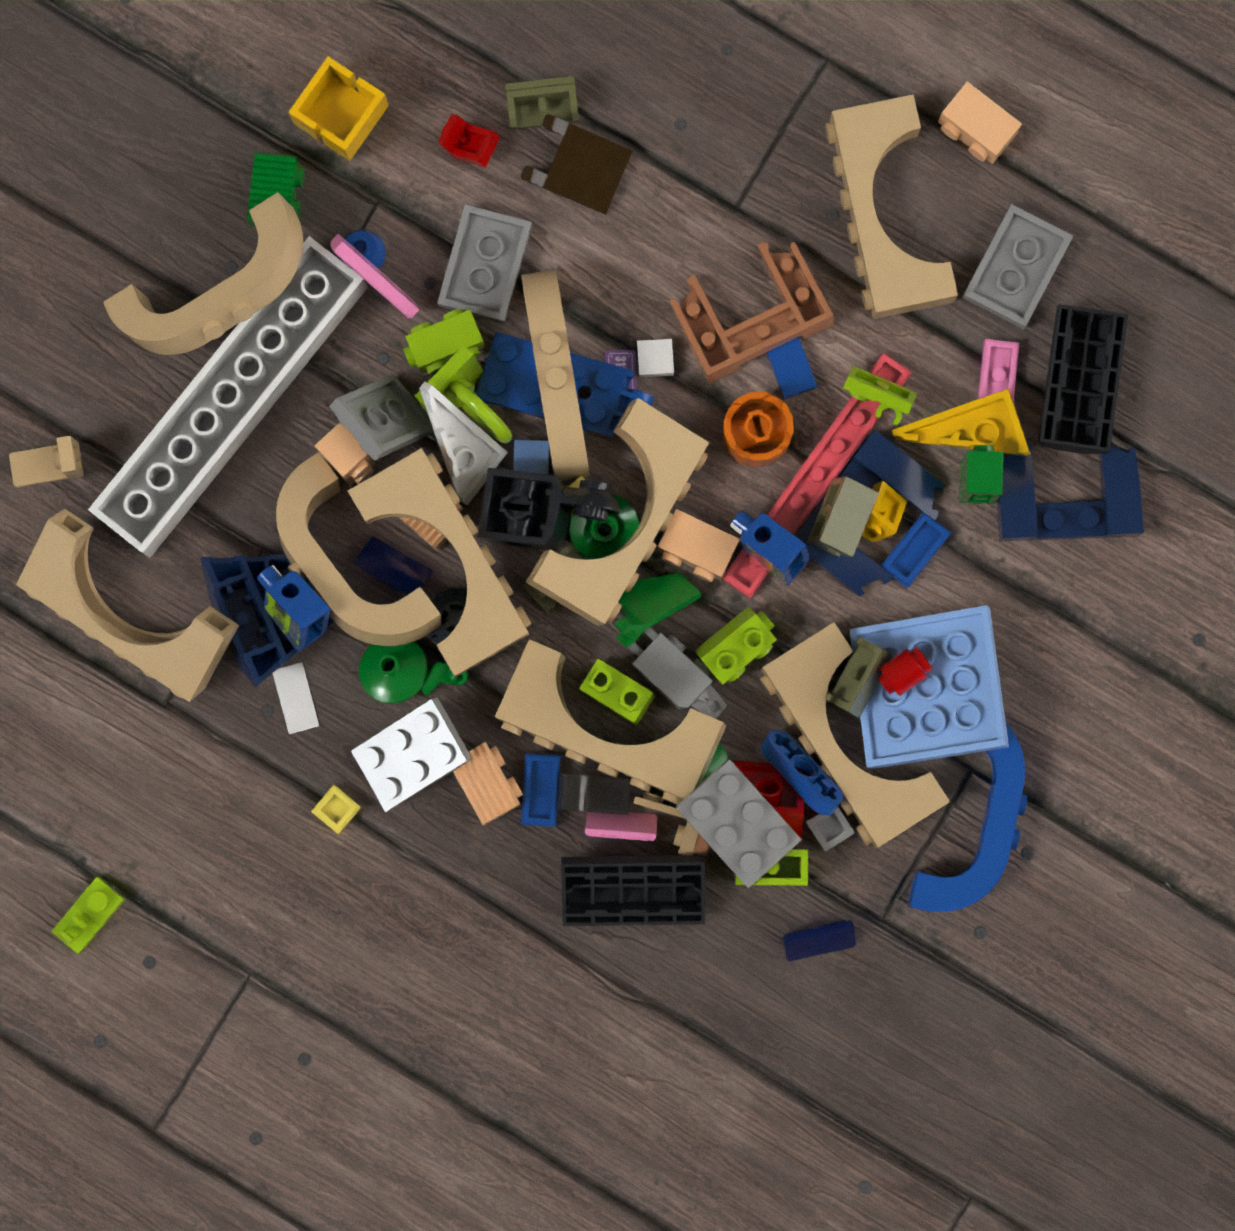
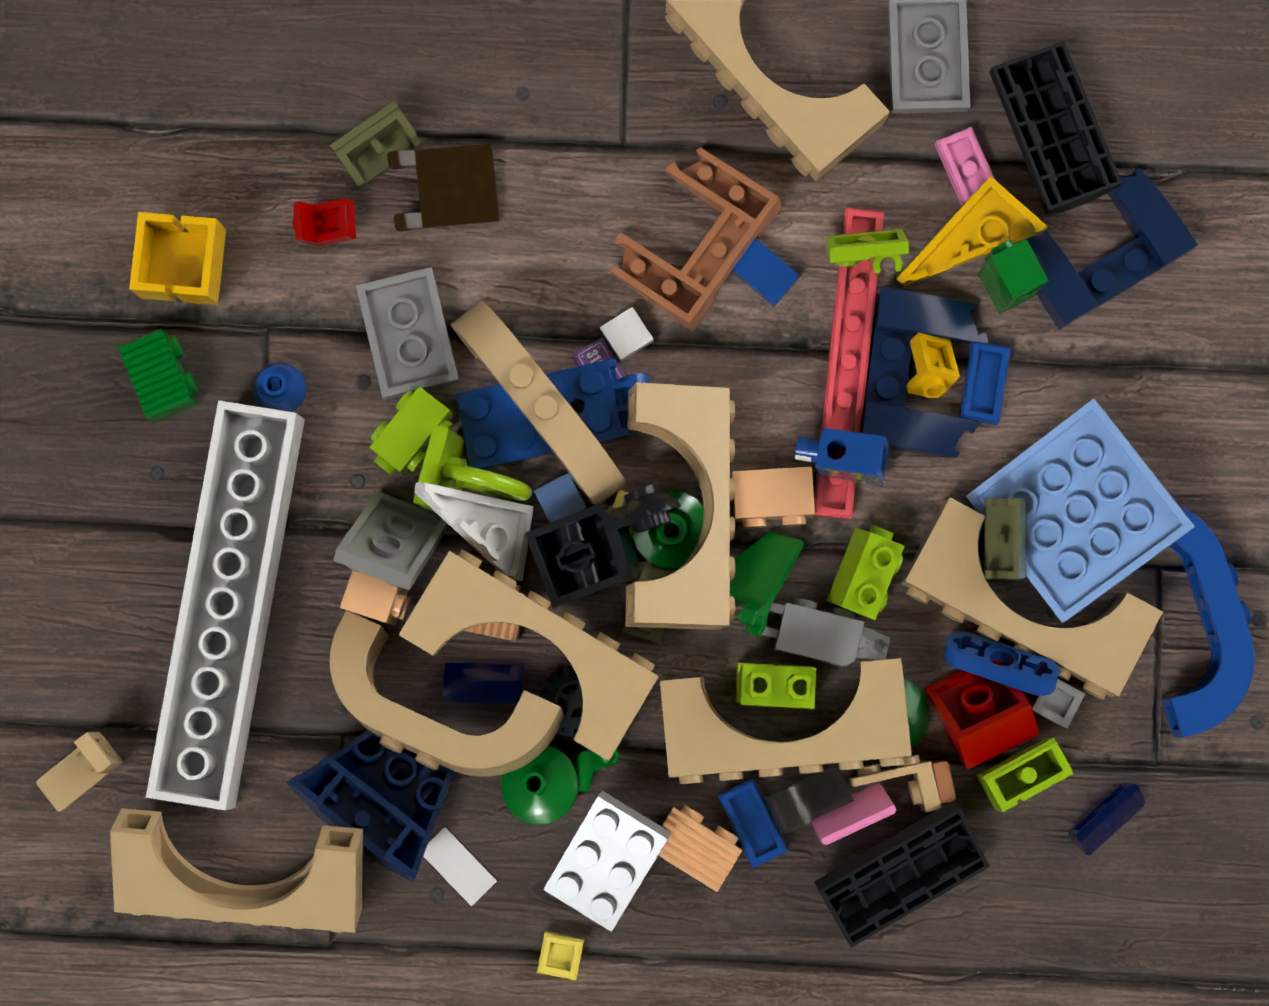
camera: 30 degrees left, 0 degrees up
tan arch [103,192,303,355] -> none
blue torso [257,565,331,653] -> none
bright pink tile [330,234,419,319] -> none
light grey plate [675,759,801,888] -> none
orange brick [723,391,794,467] -> none
olive hinge [806,476,879,558] -> none
red brick [878,646,933,696] -> none

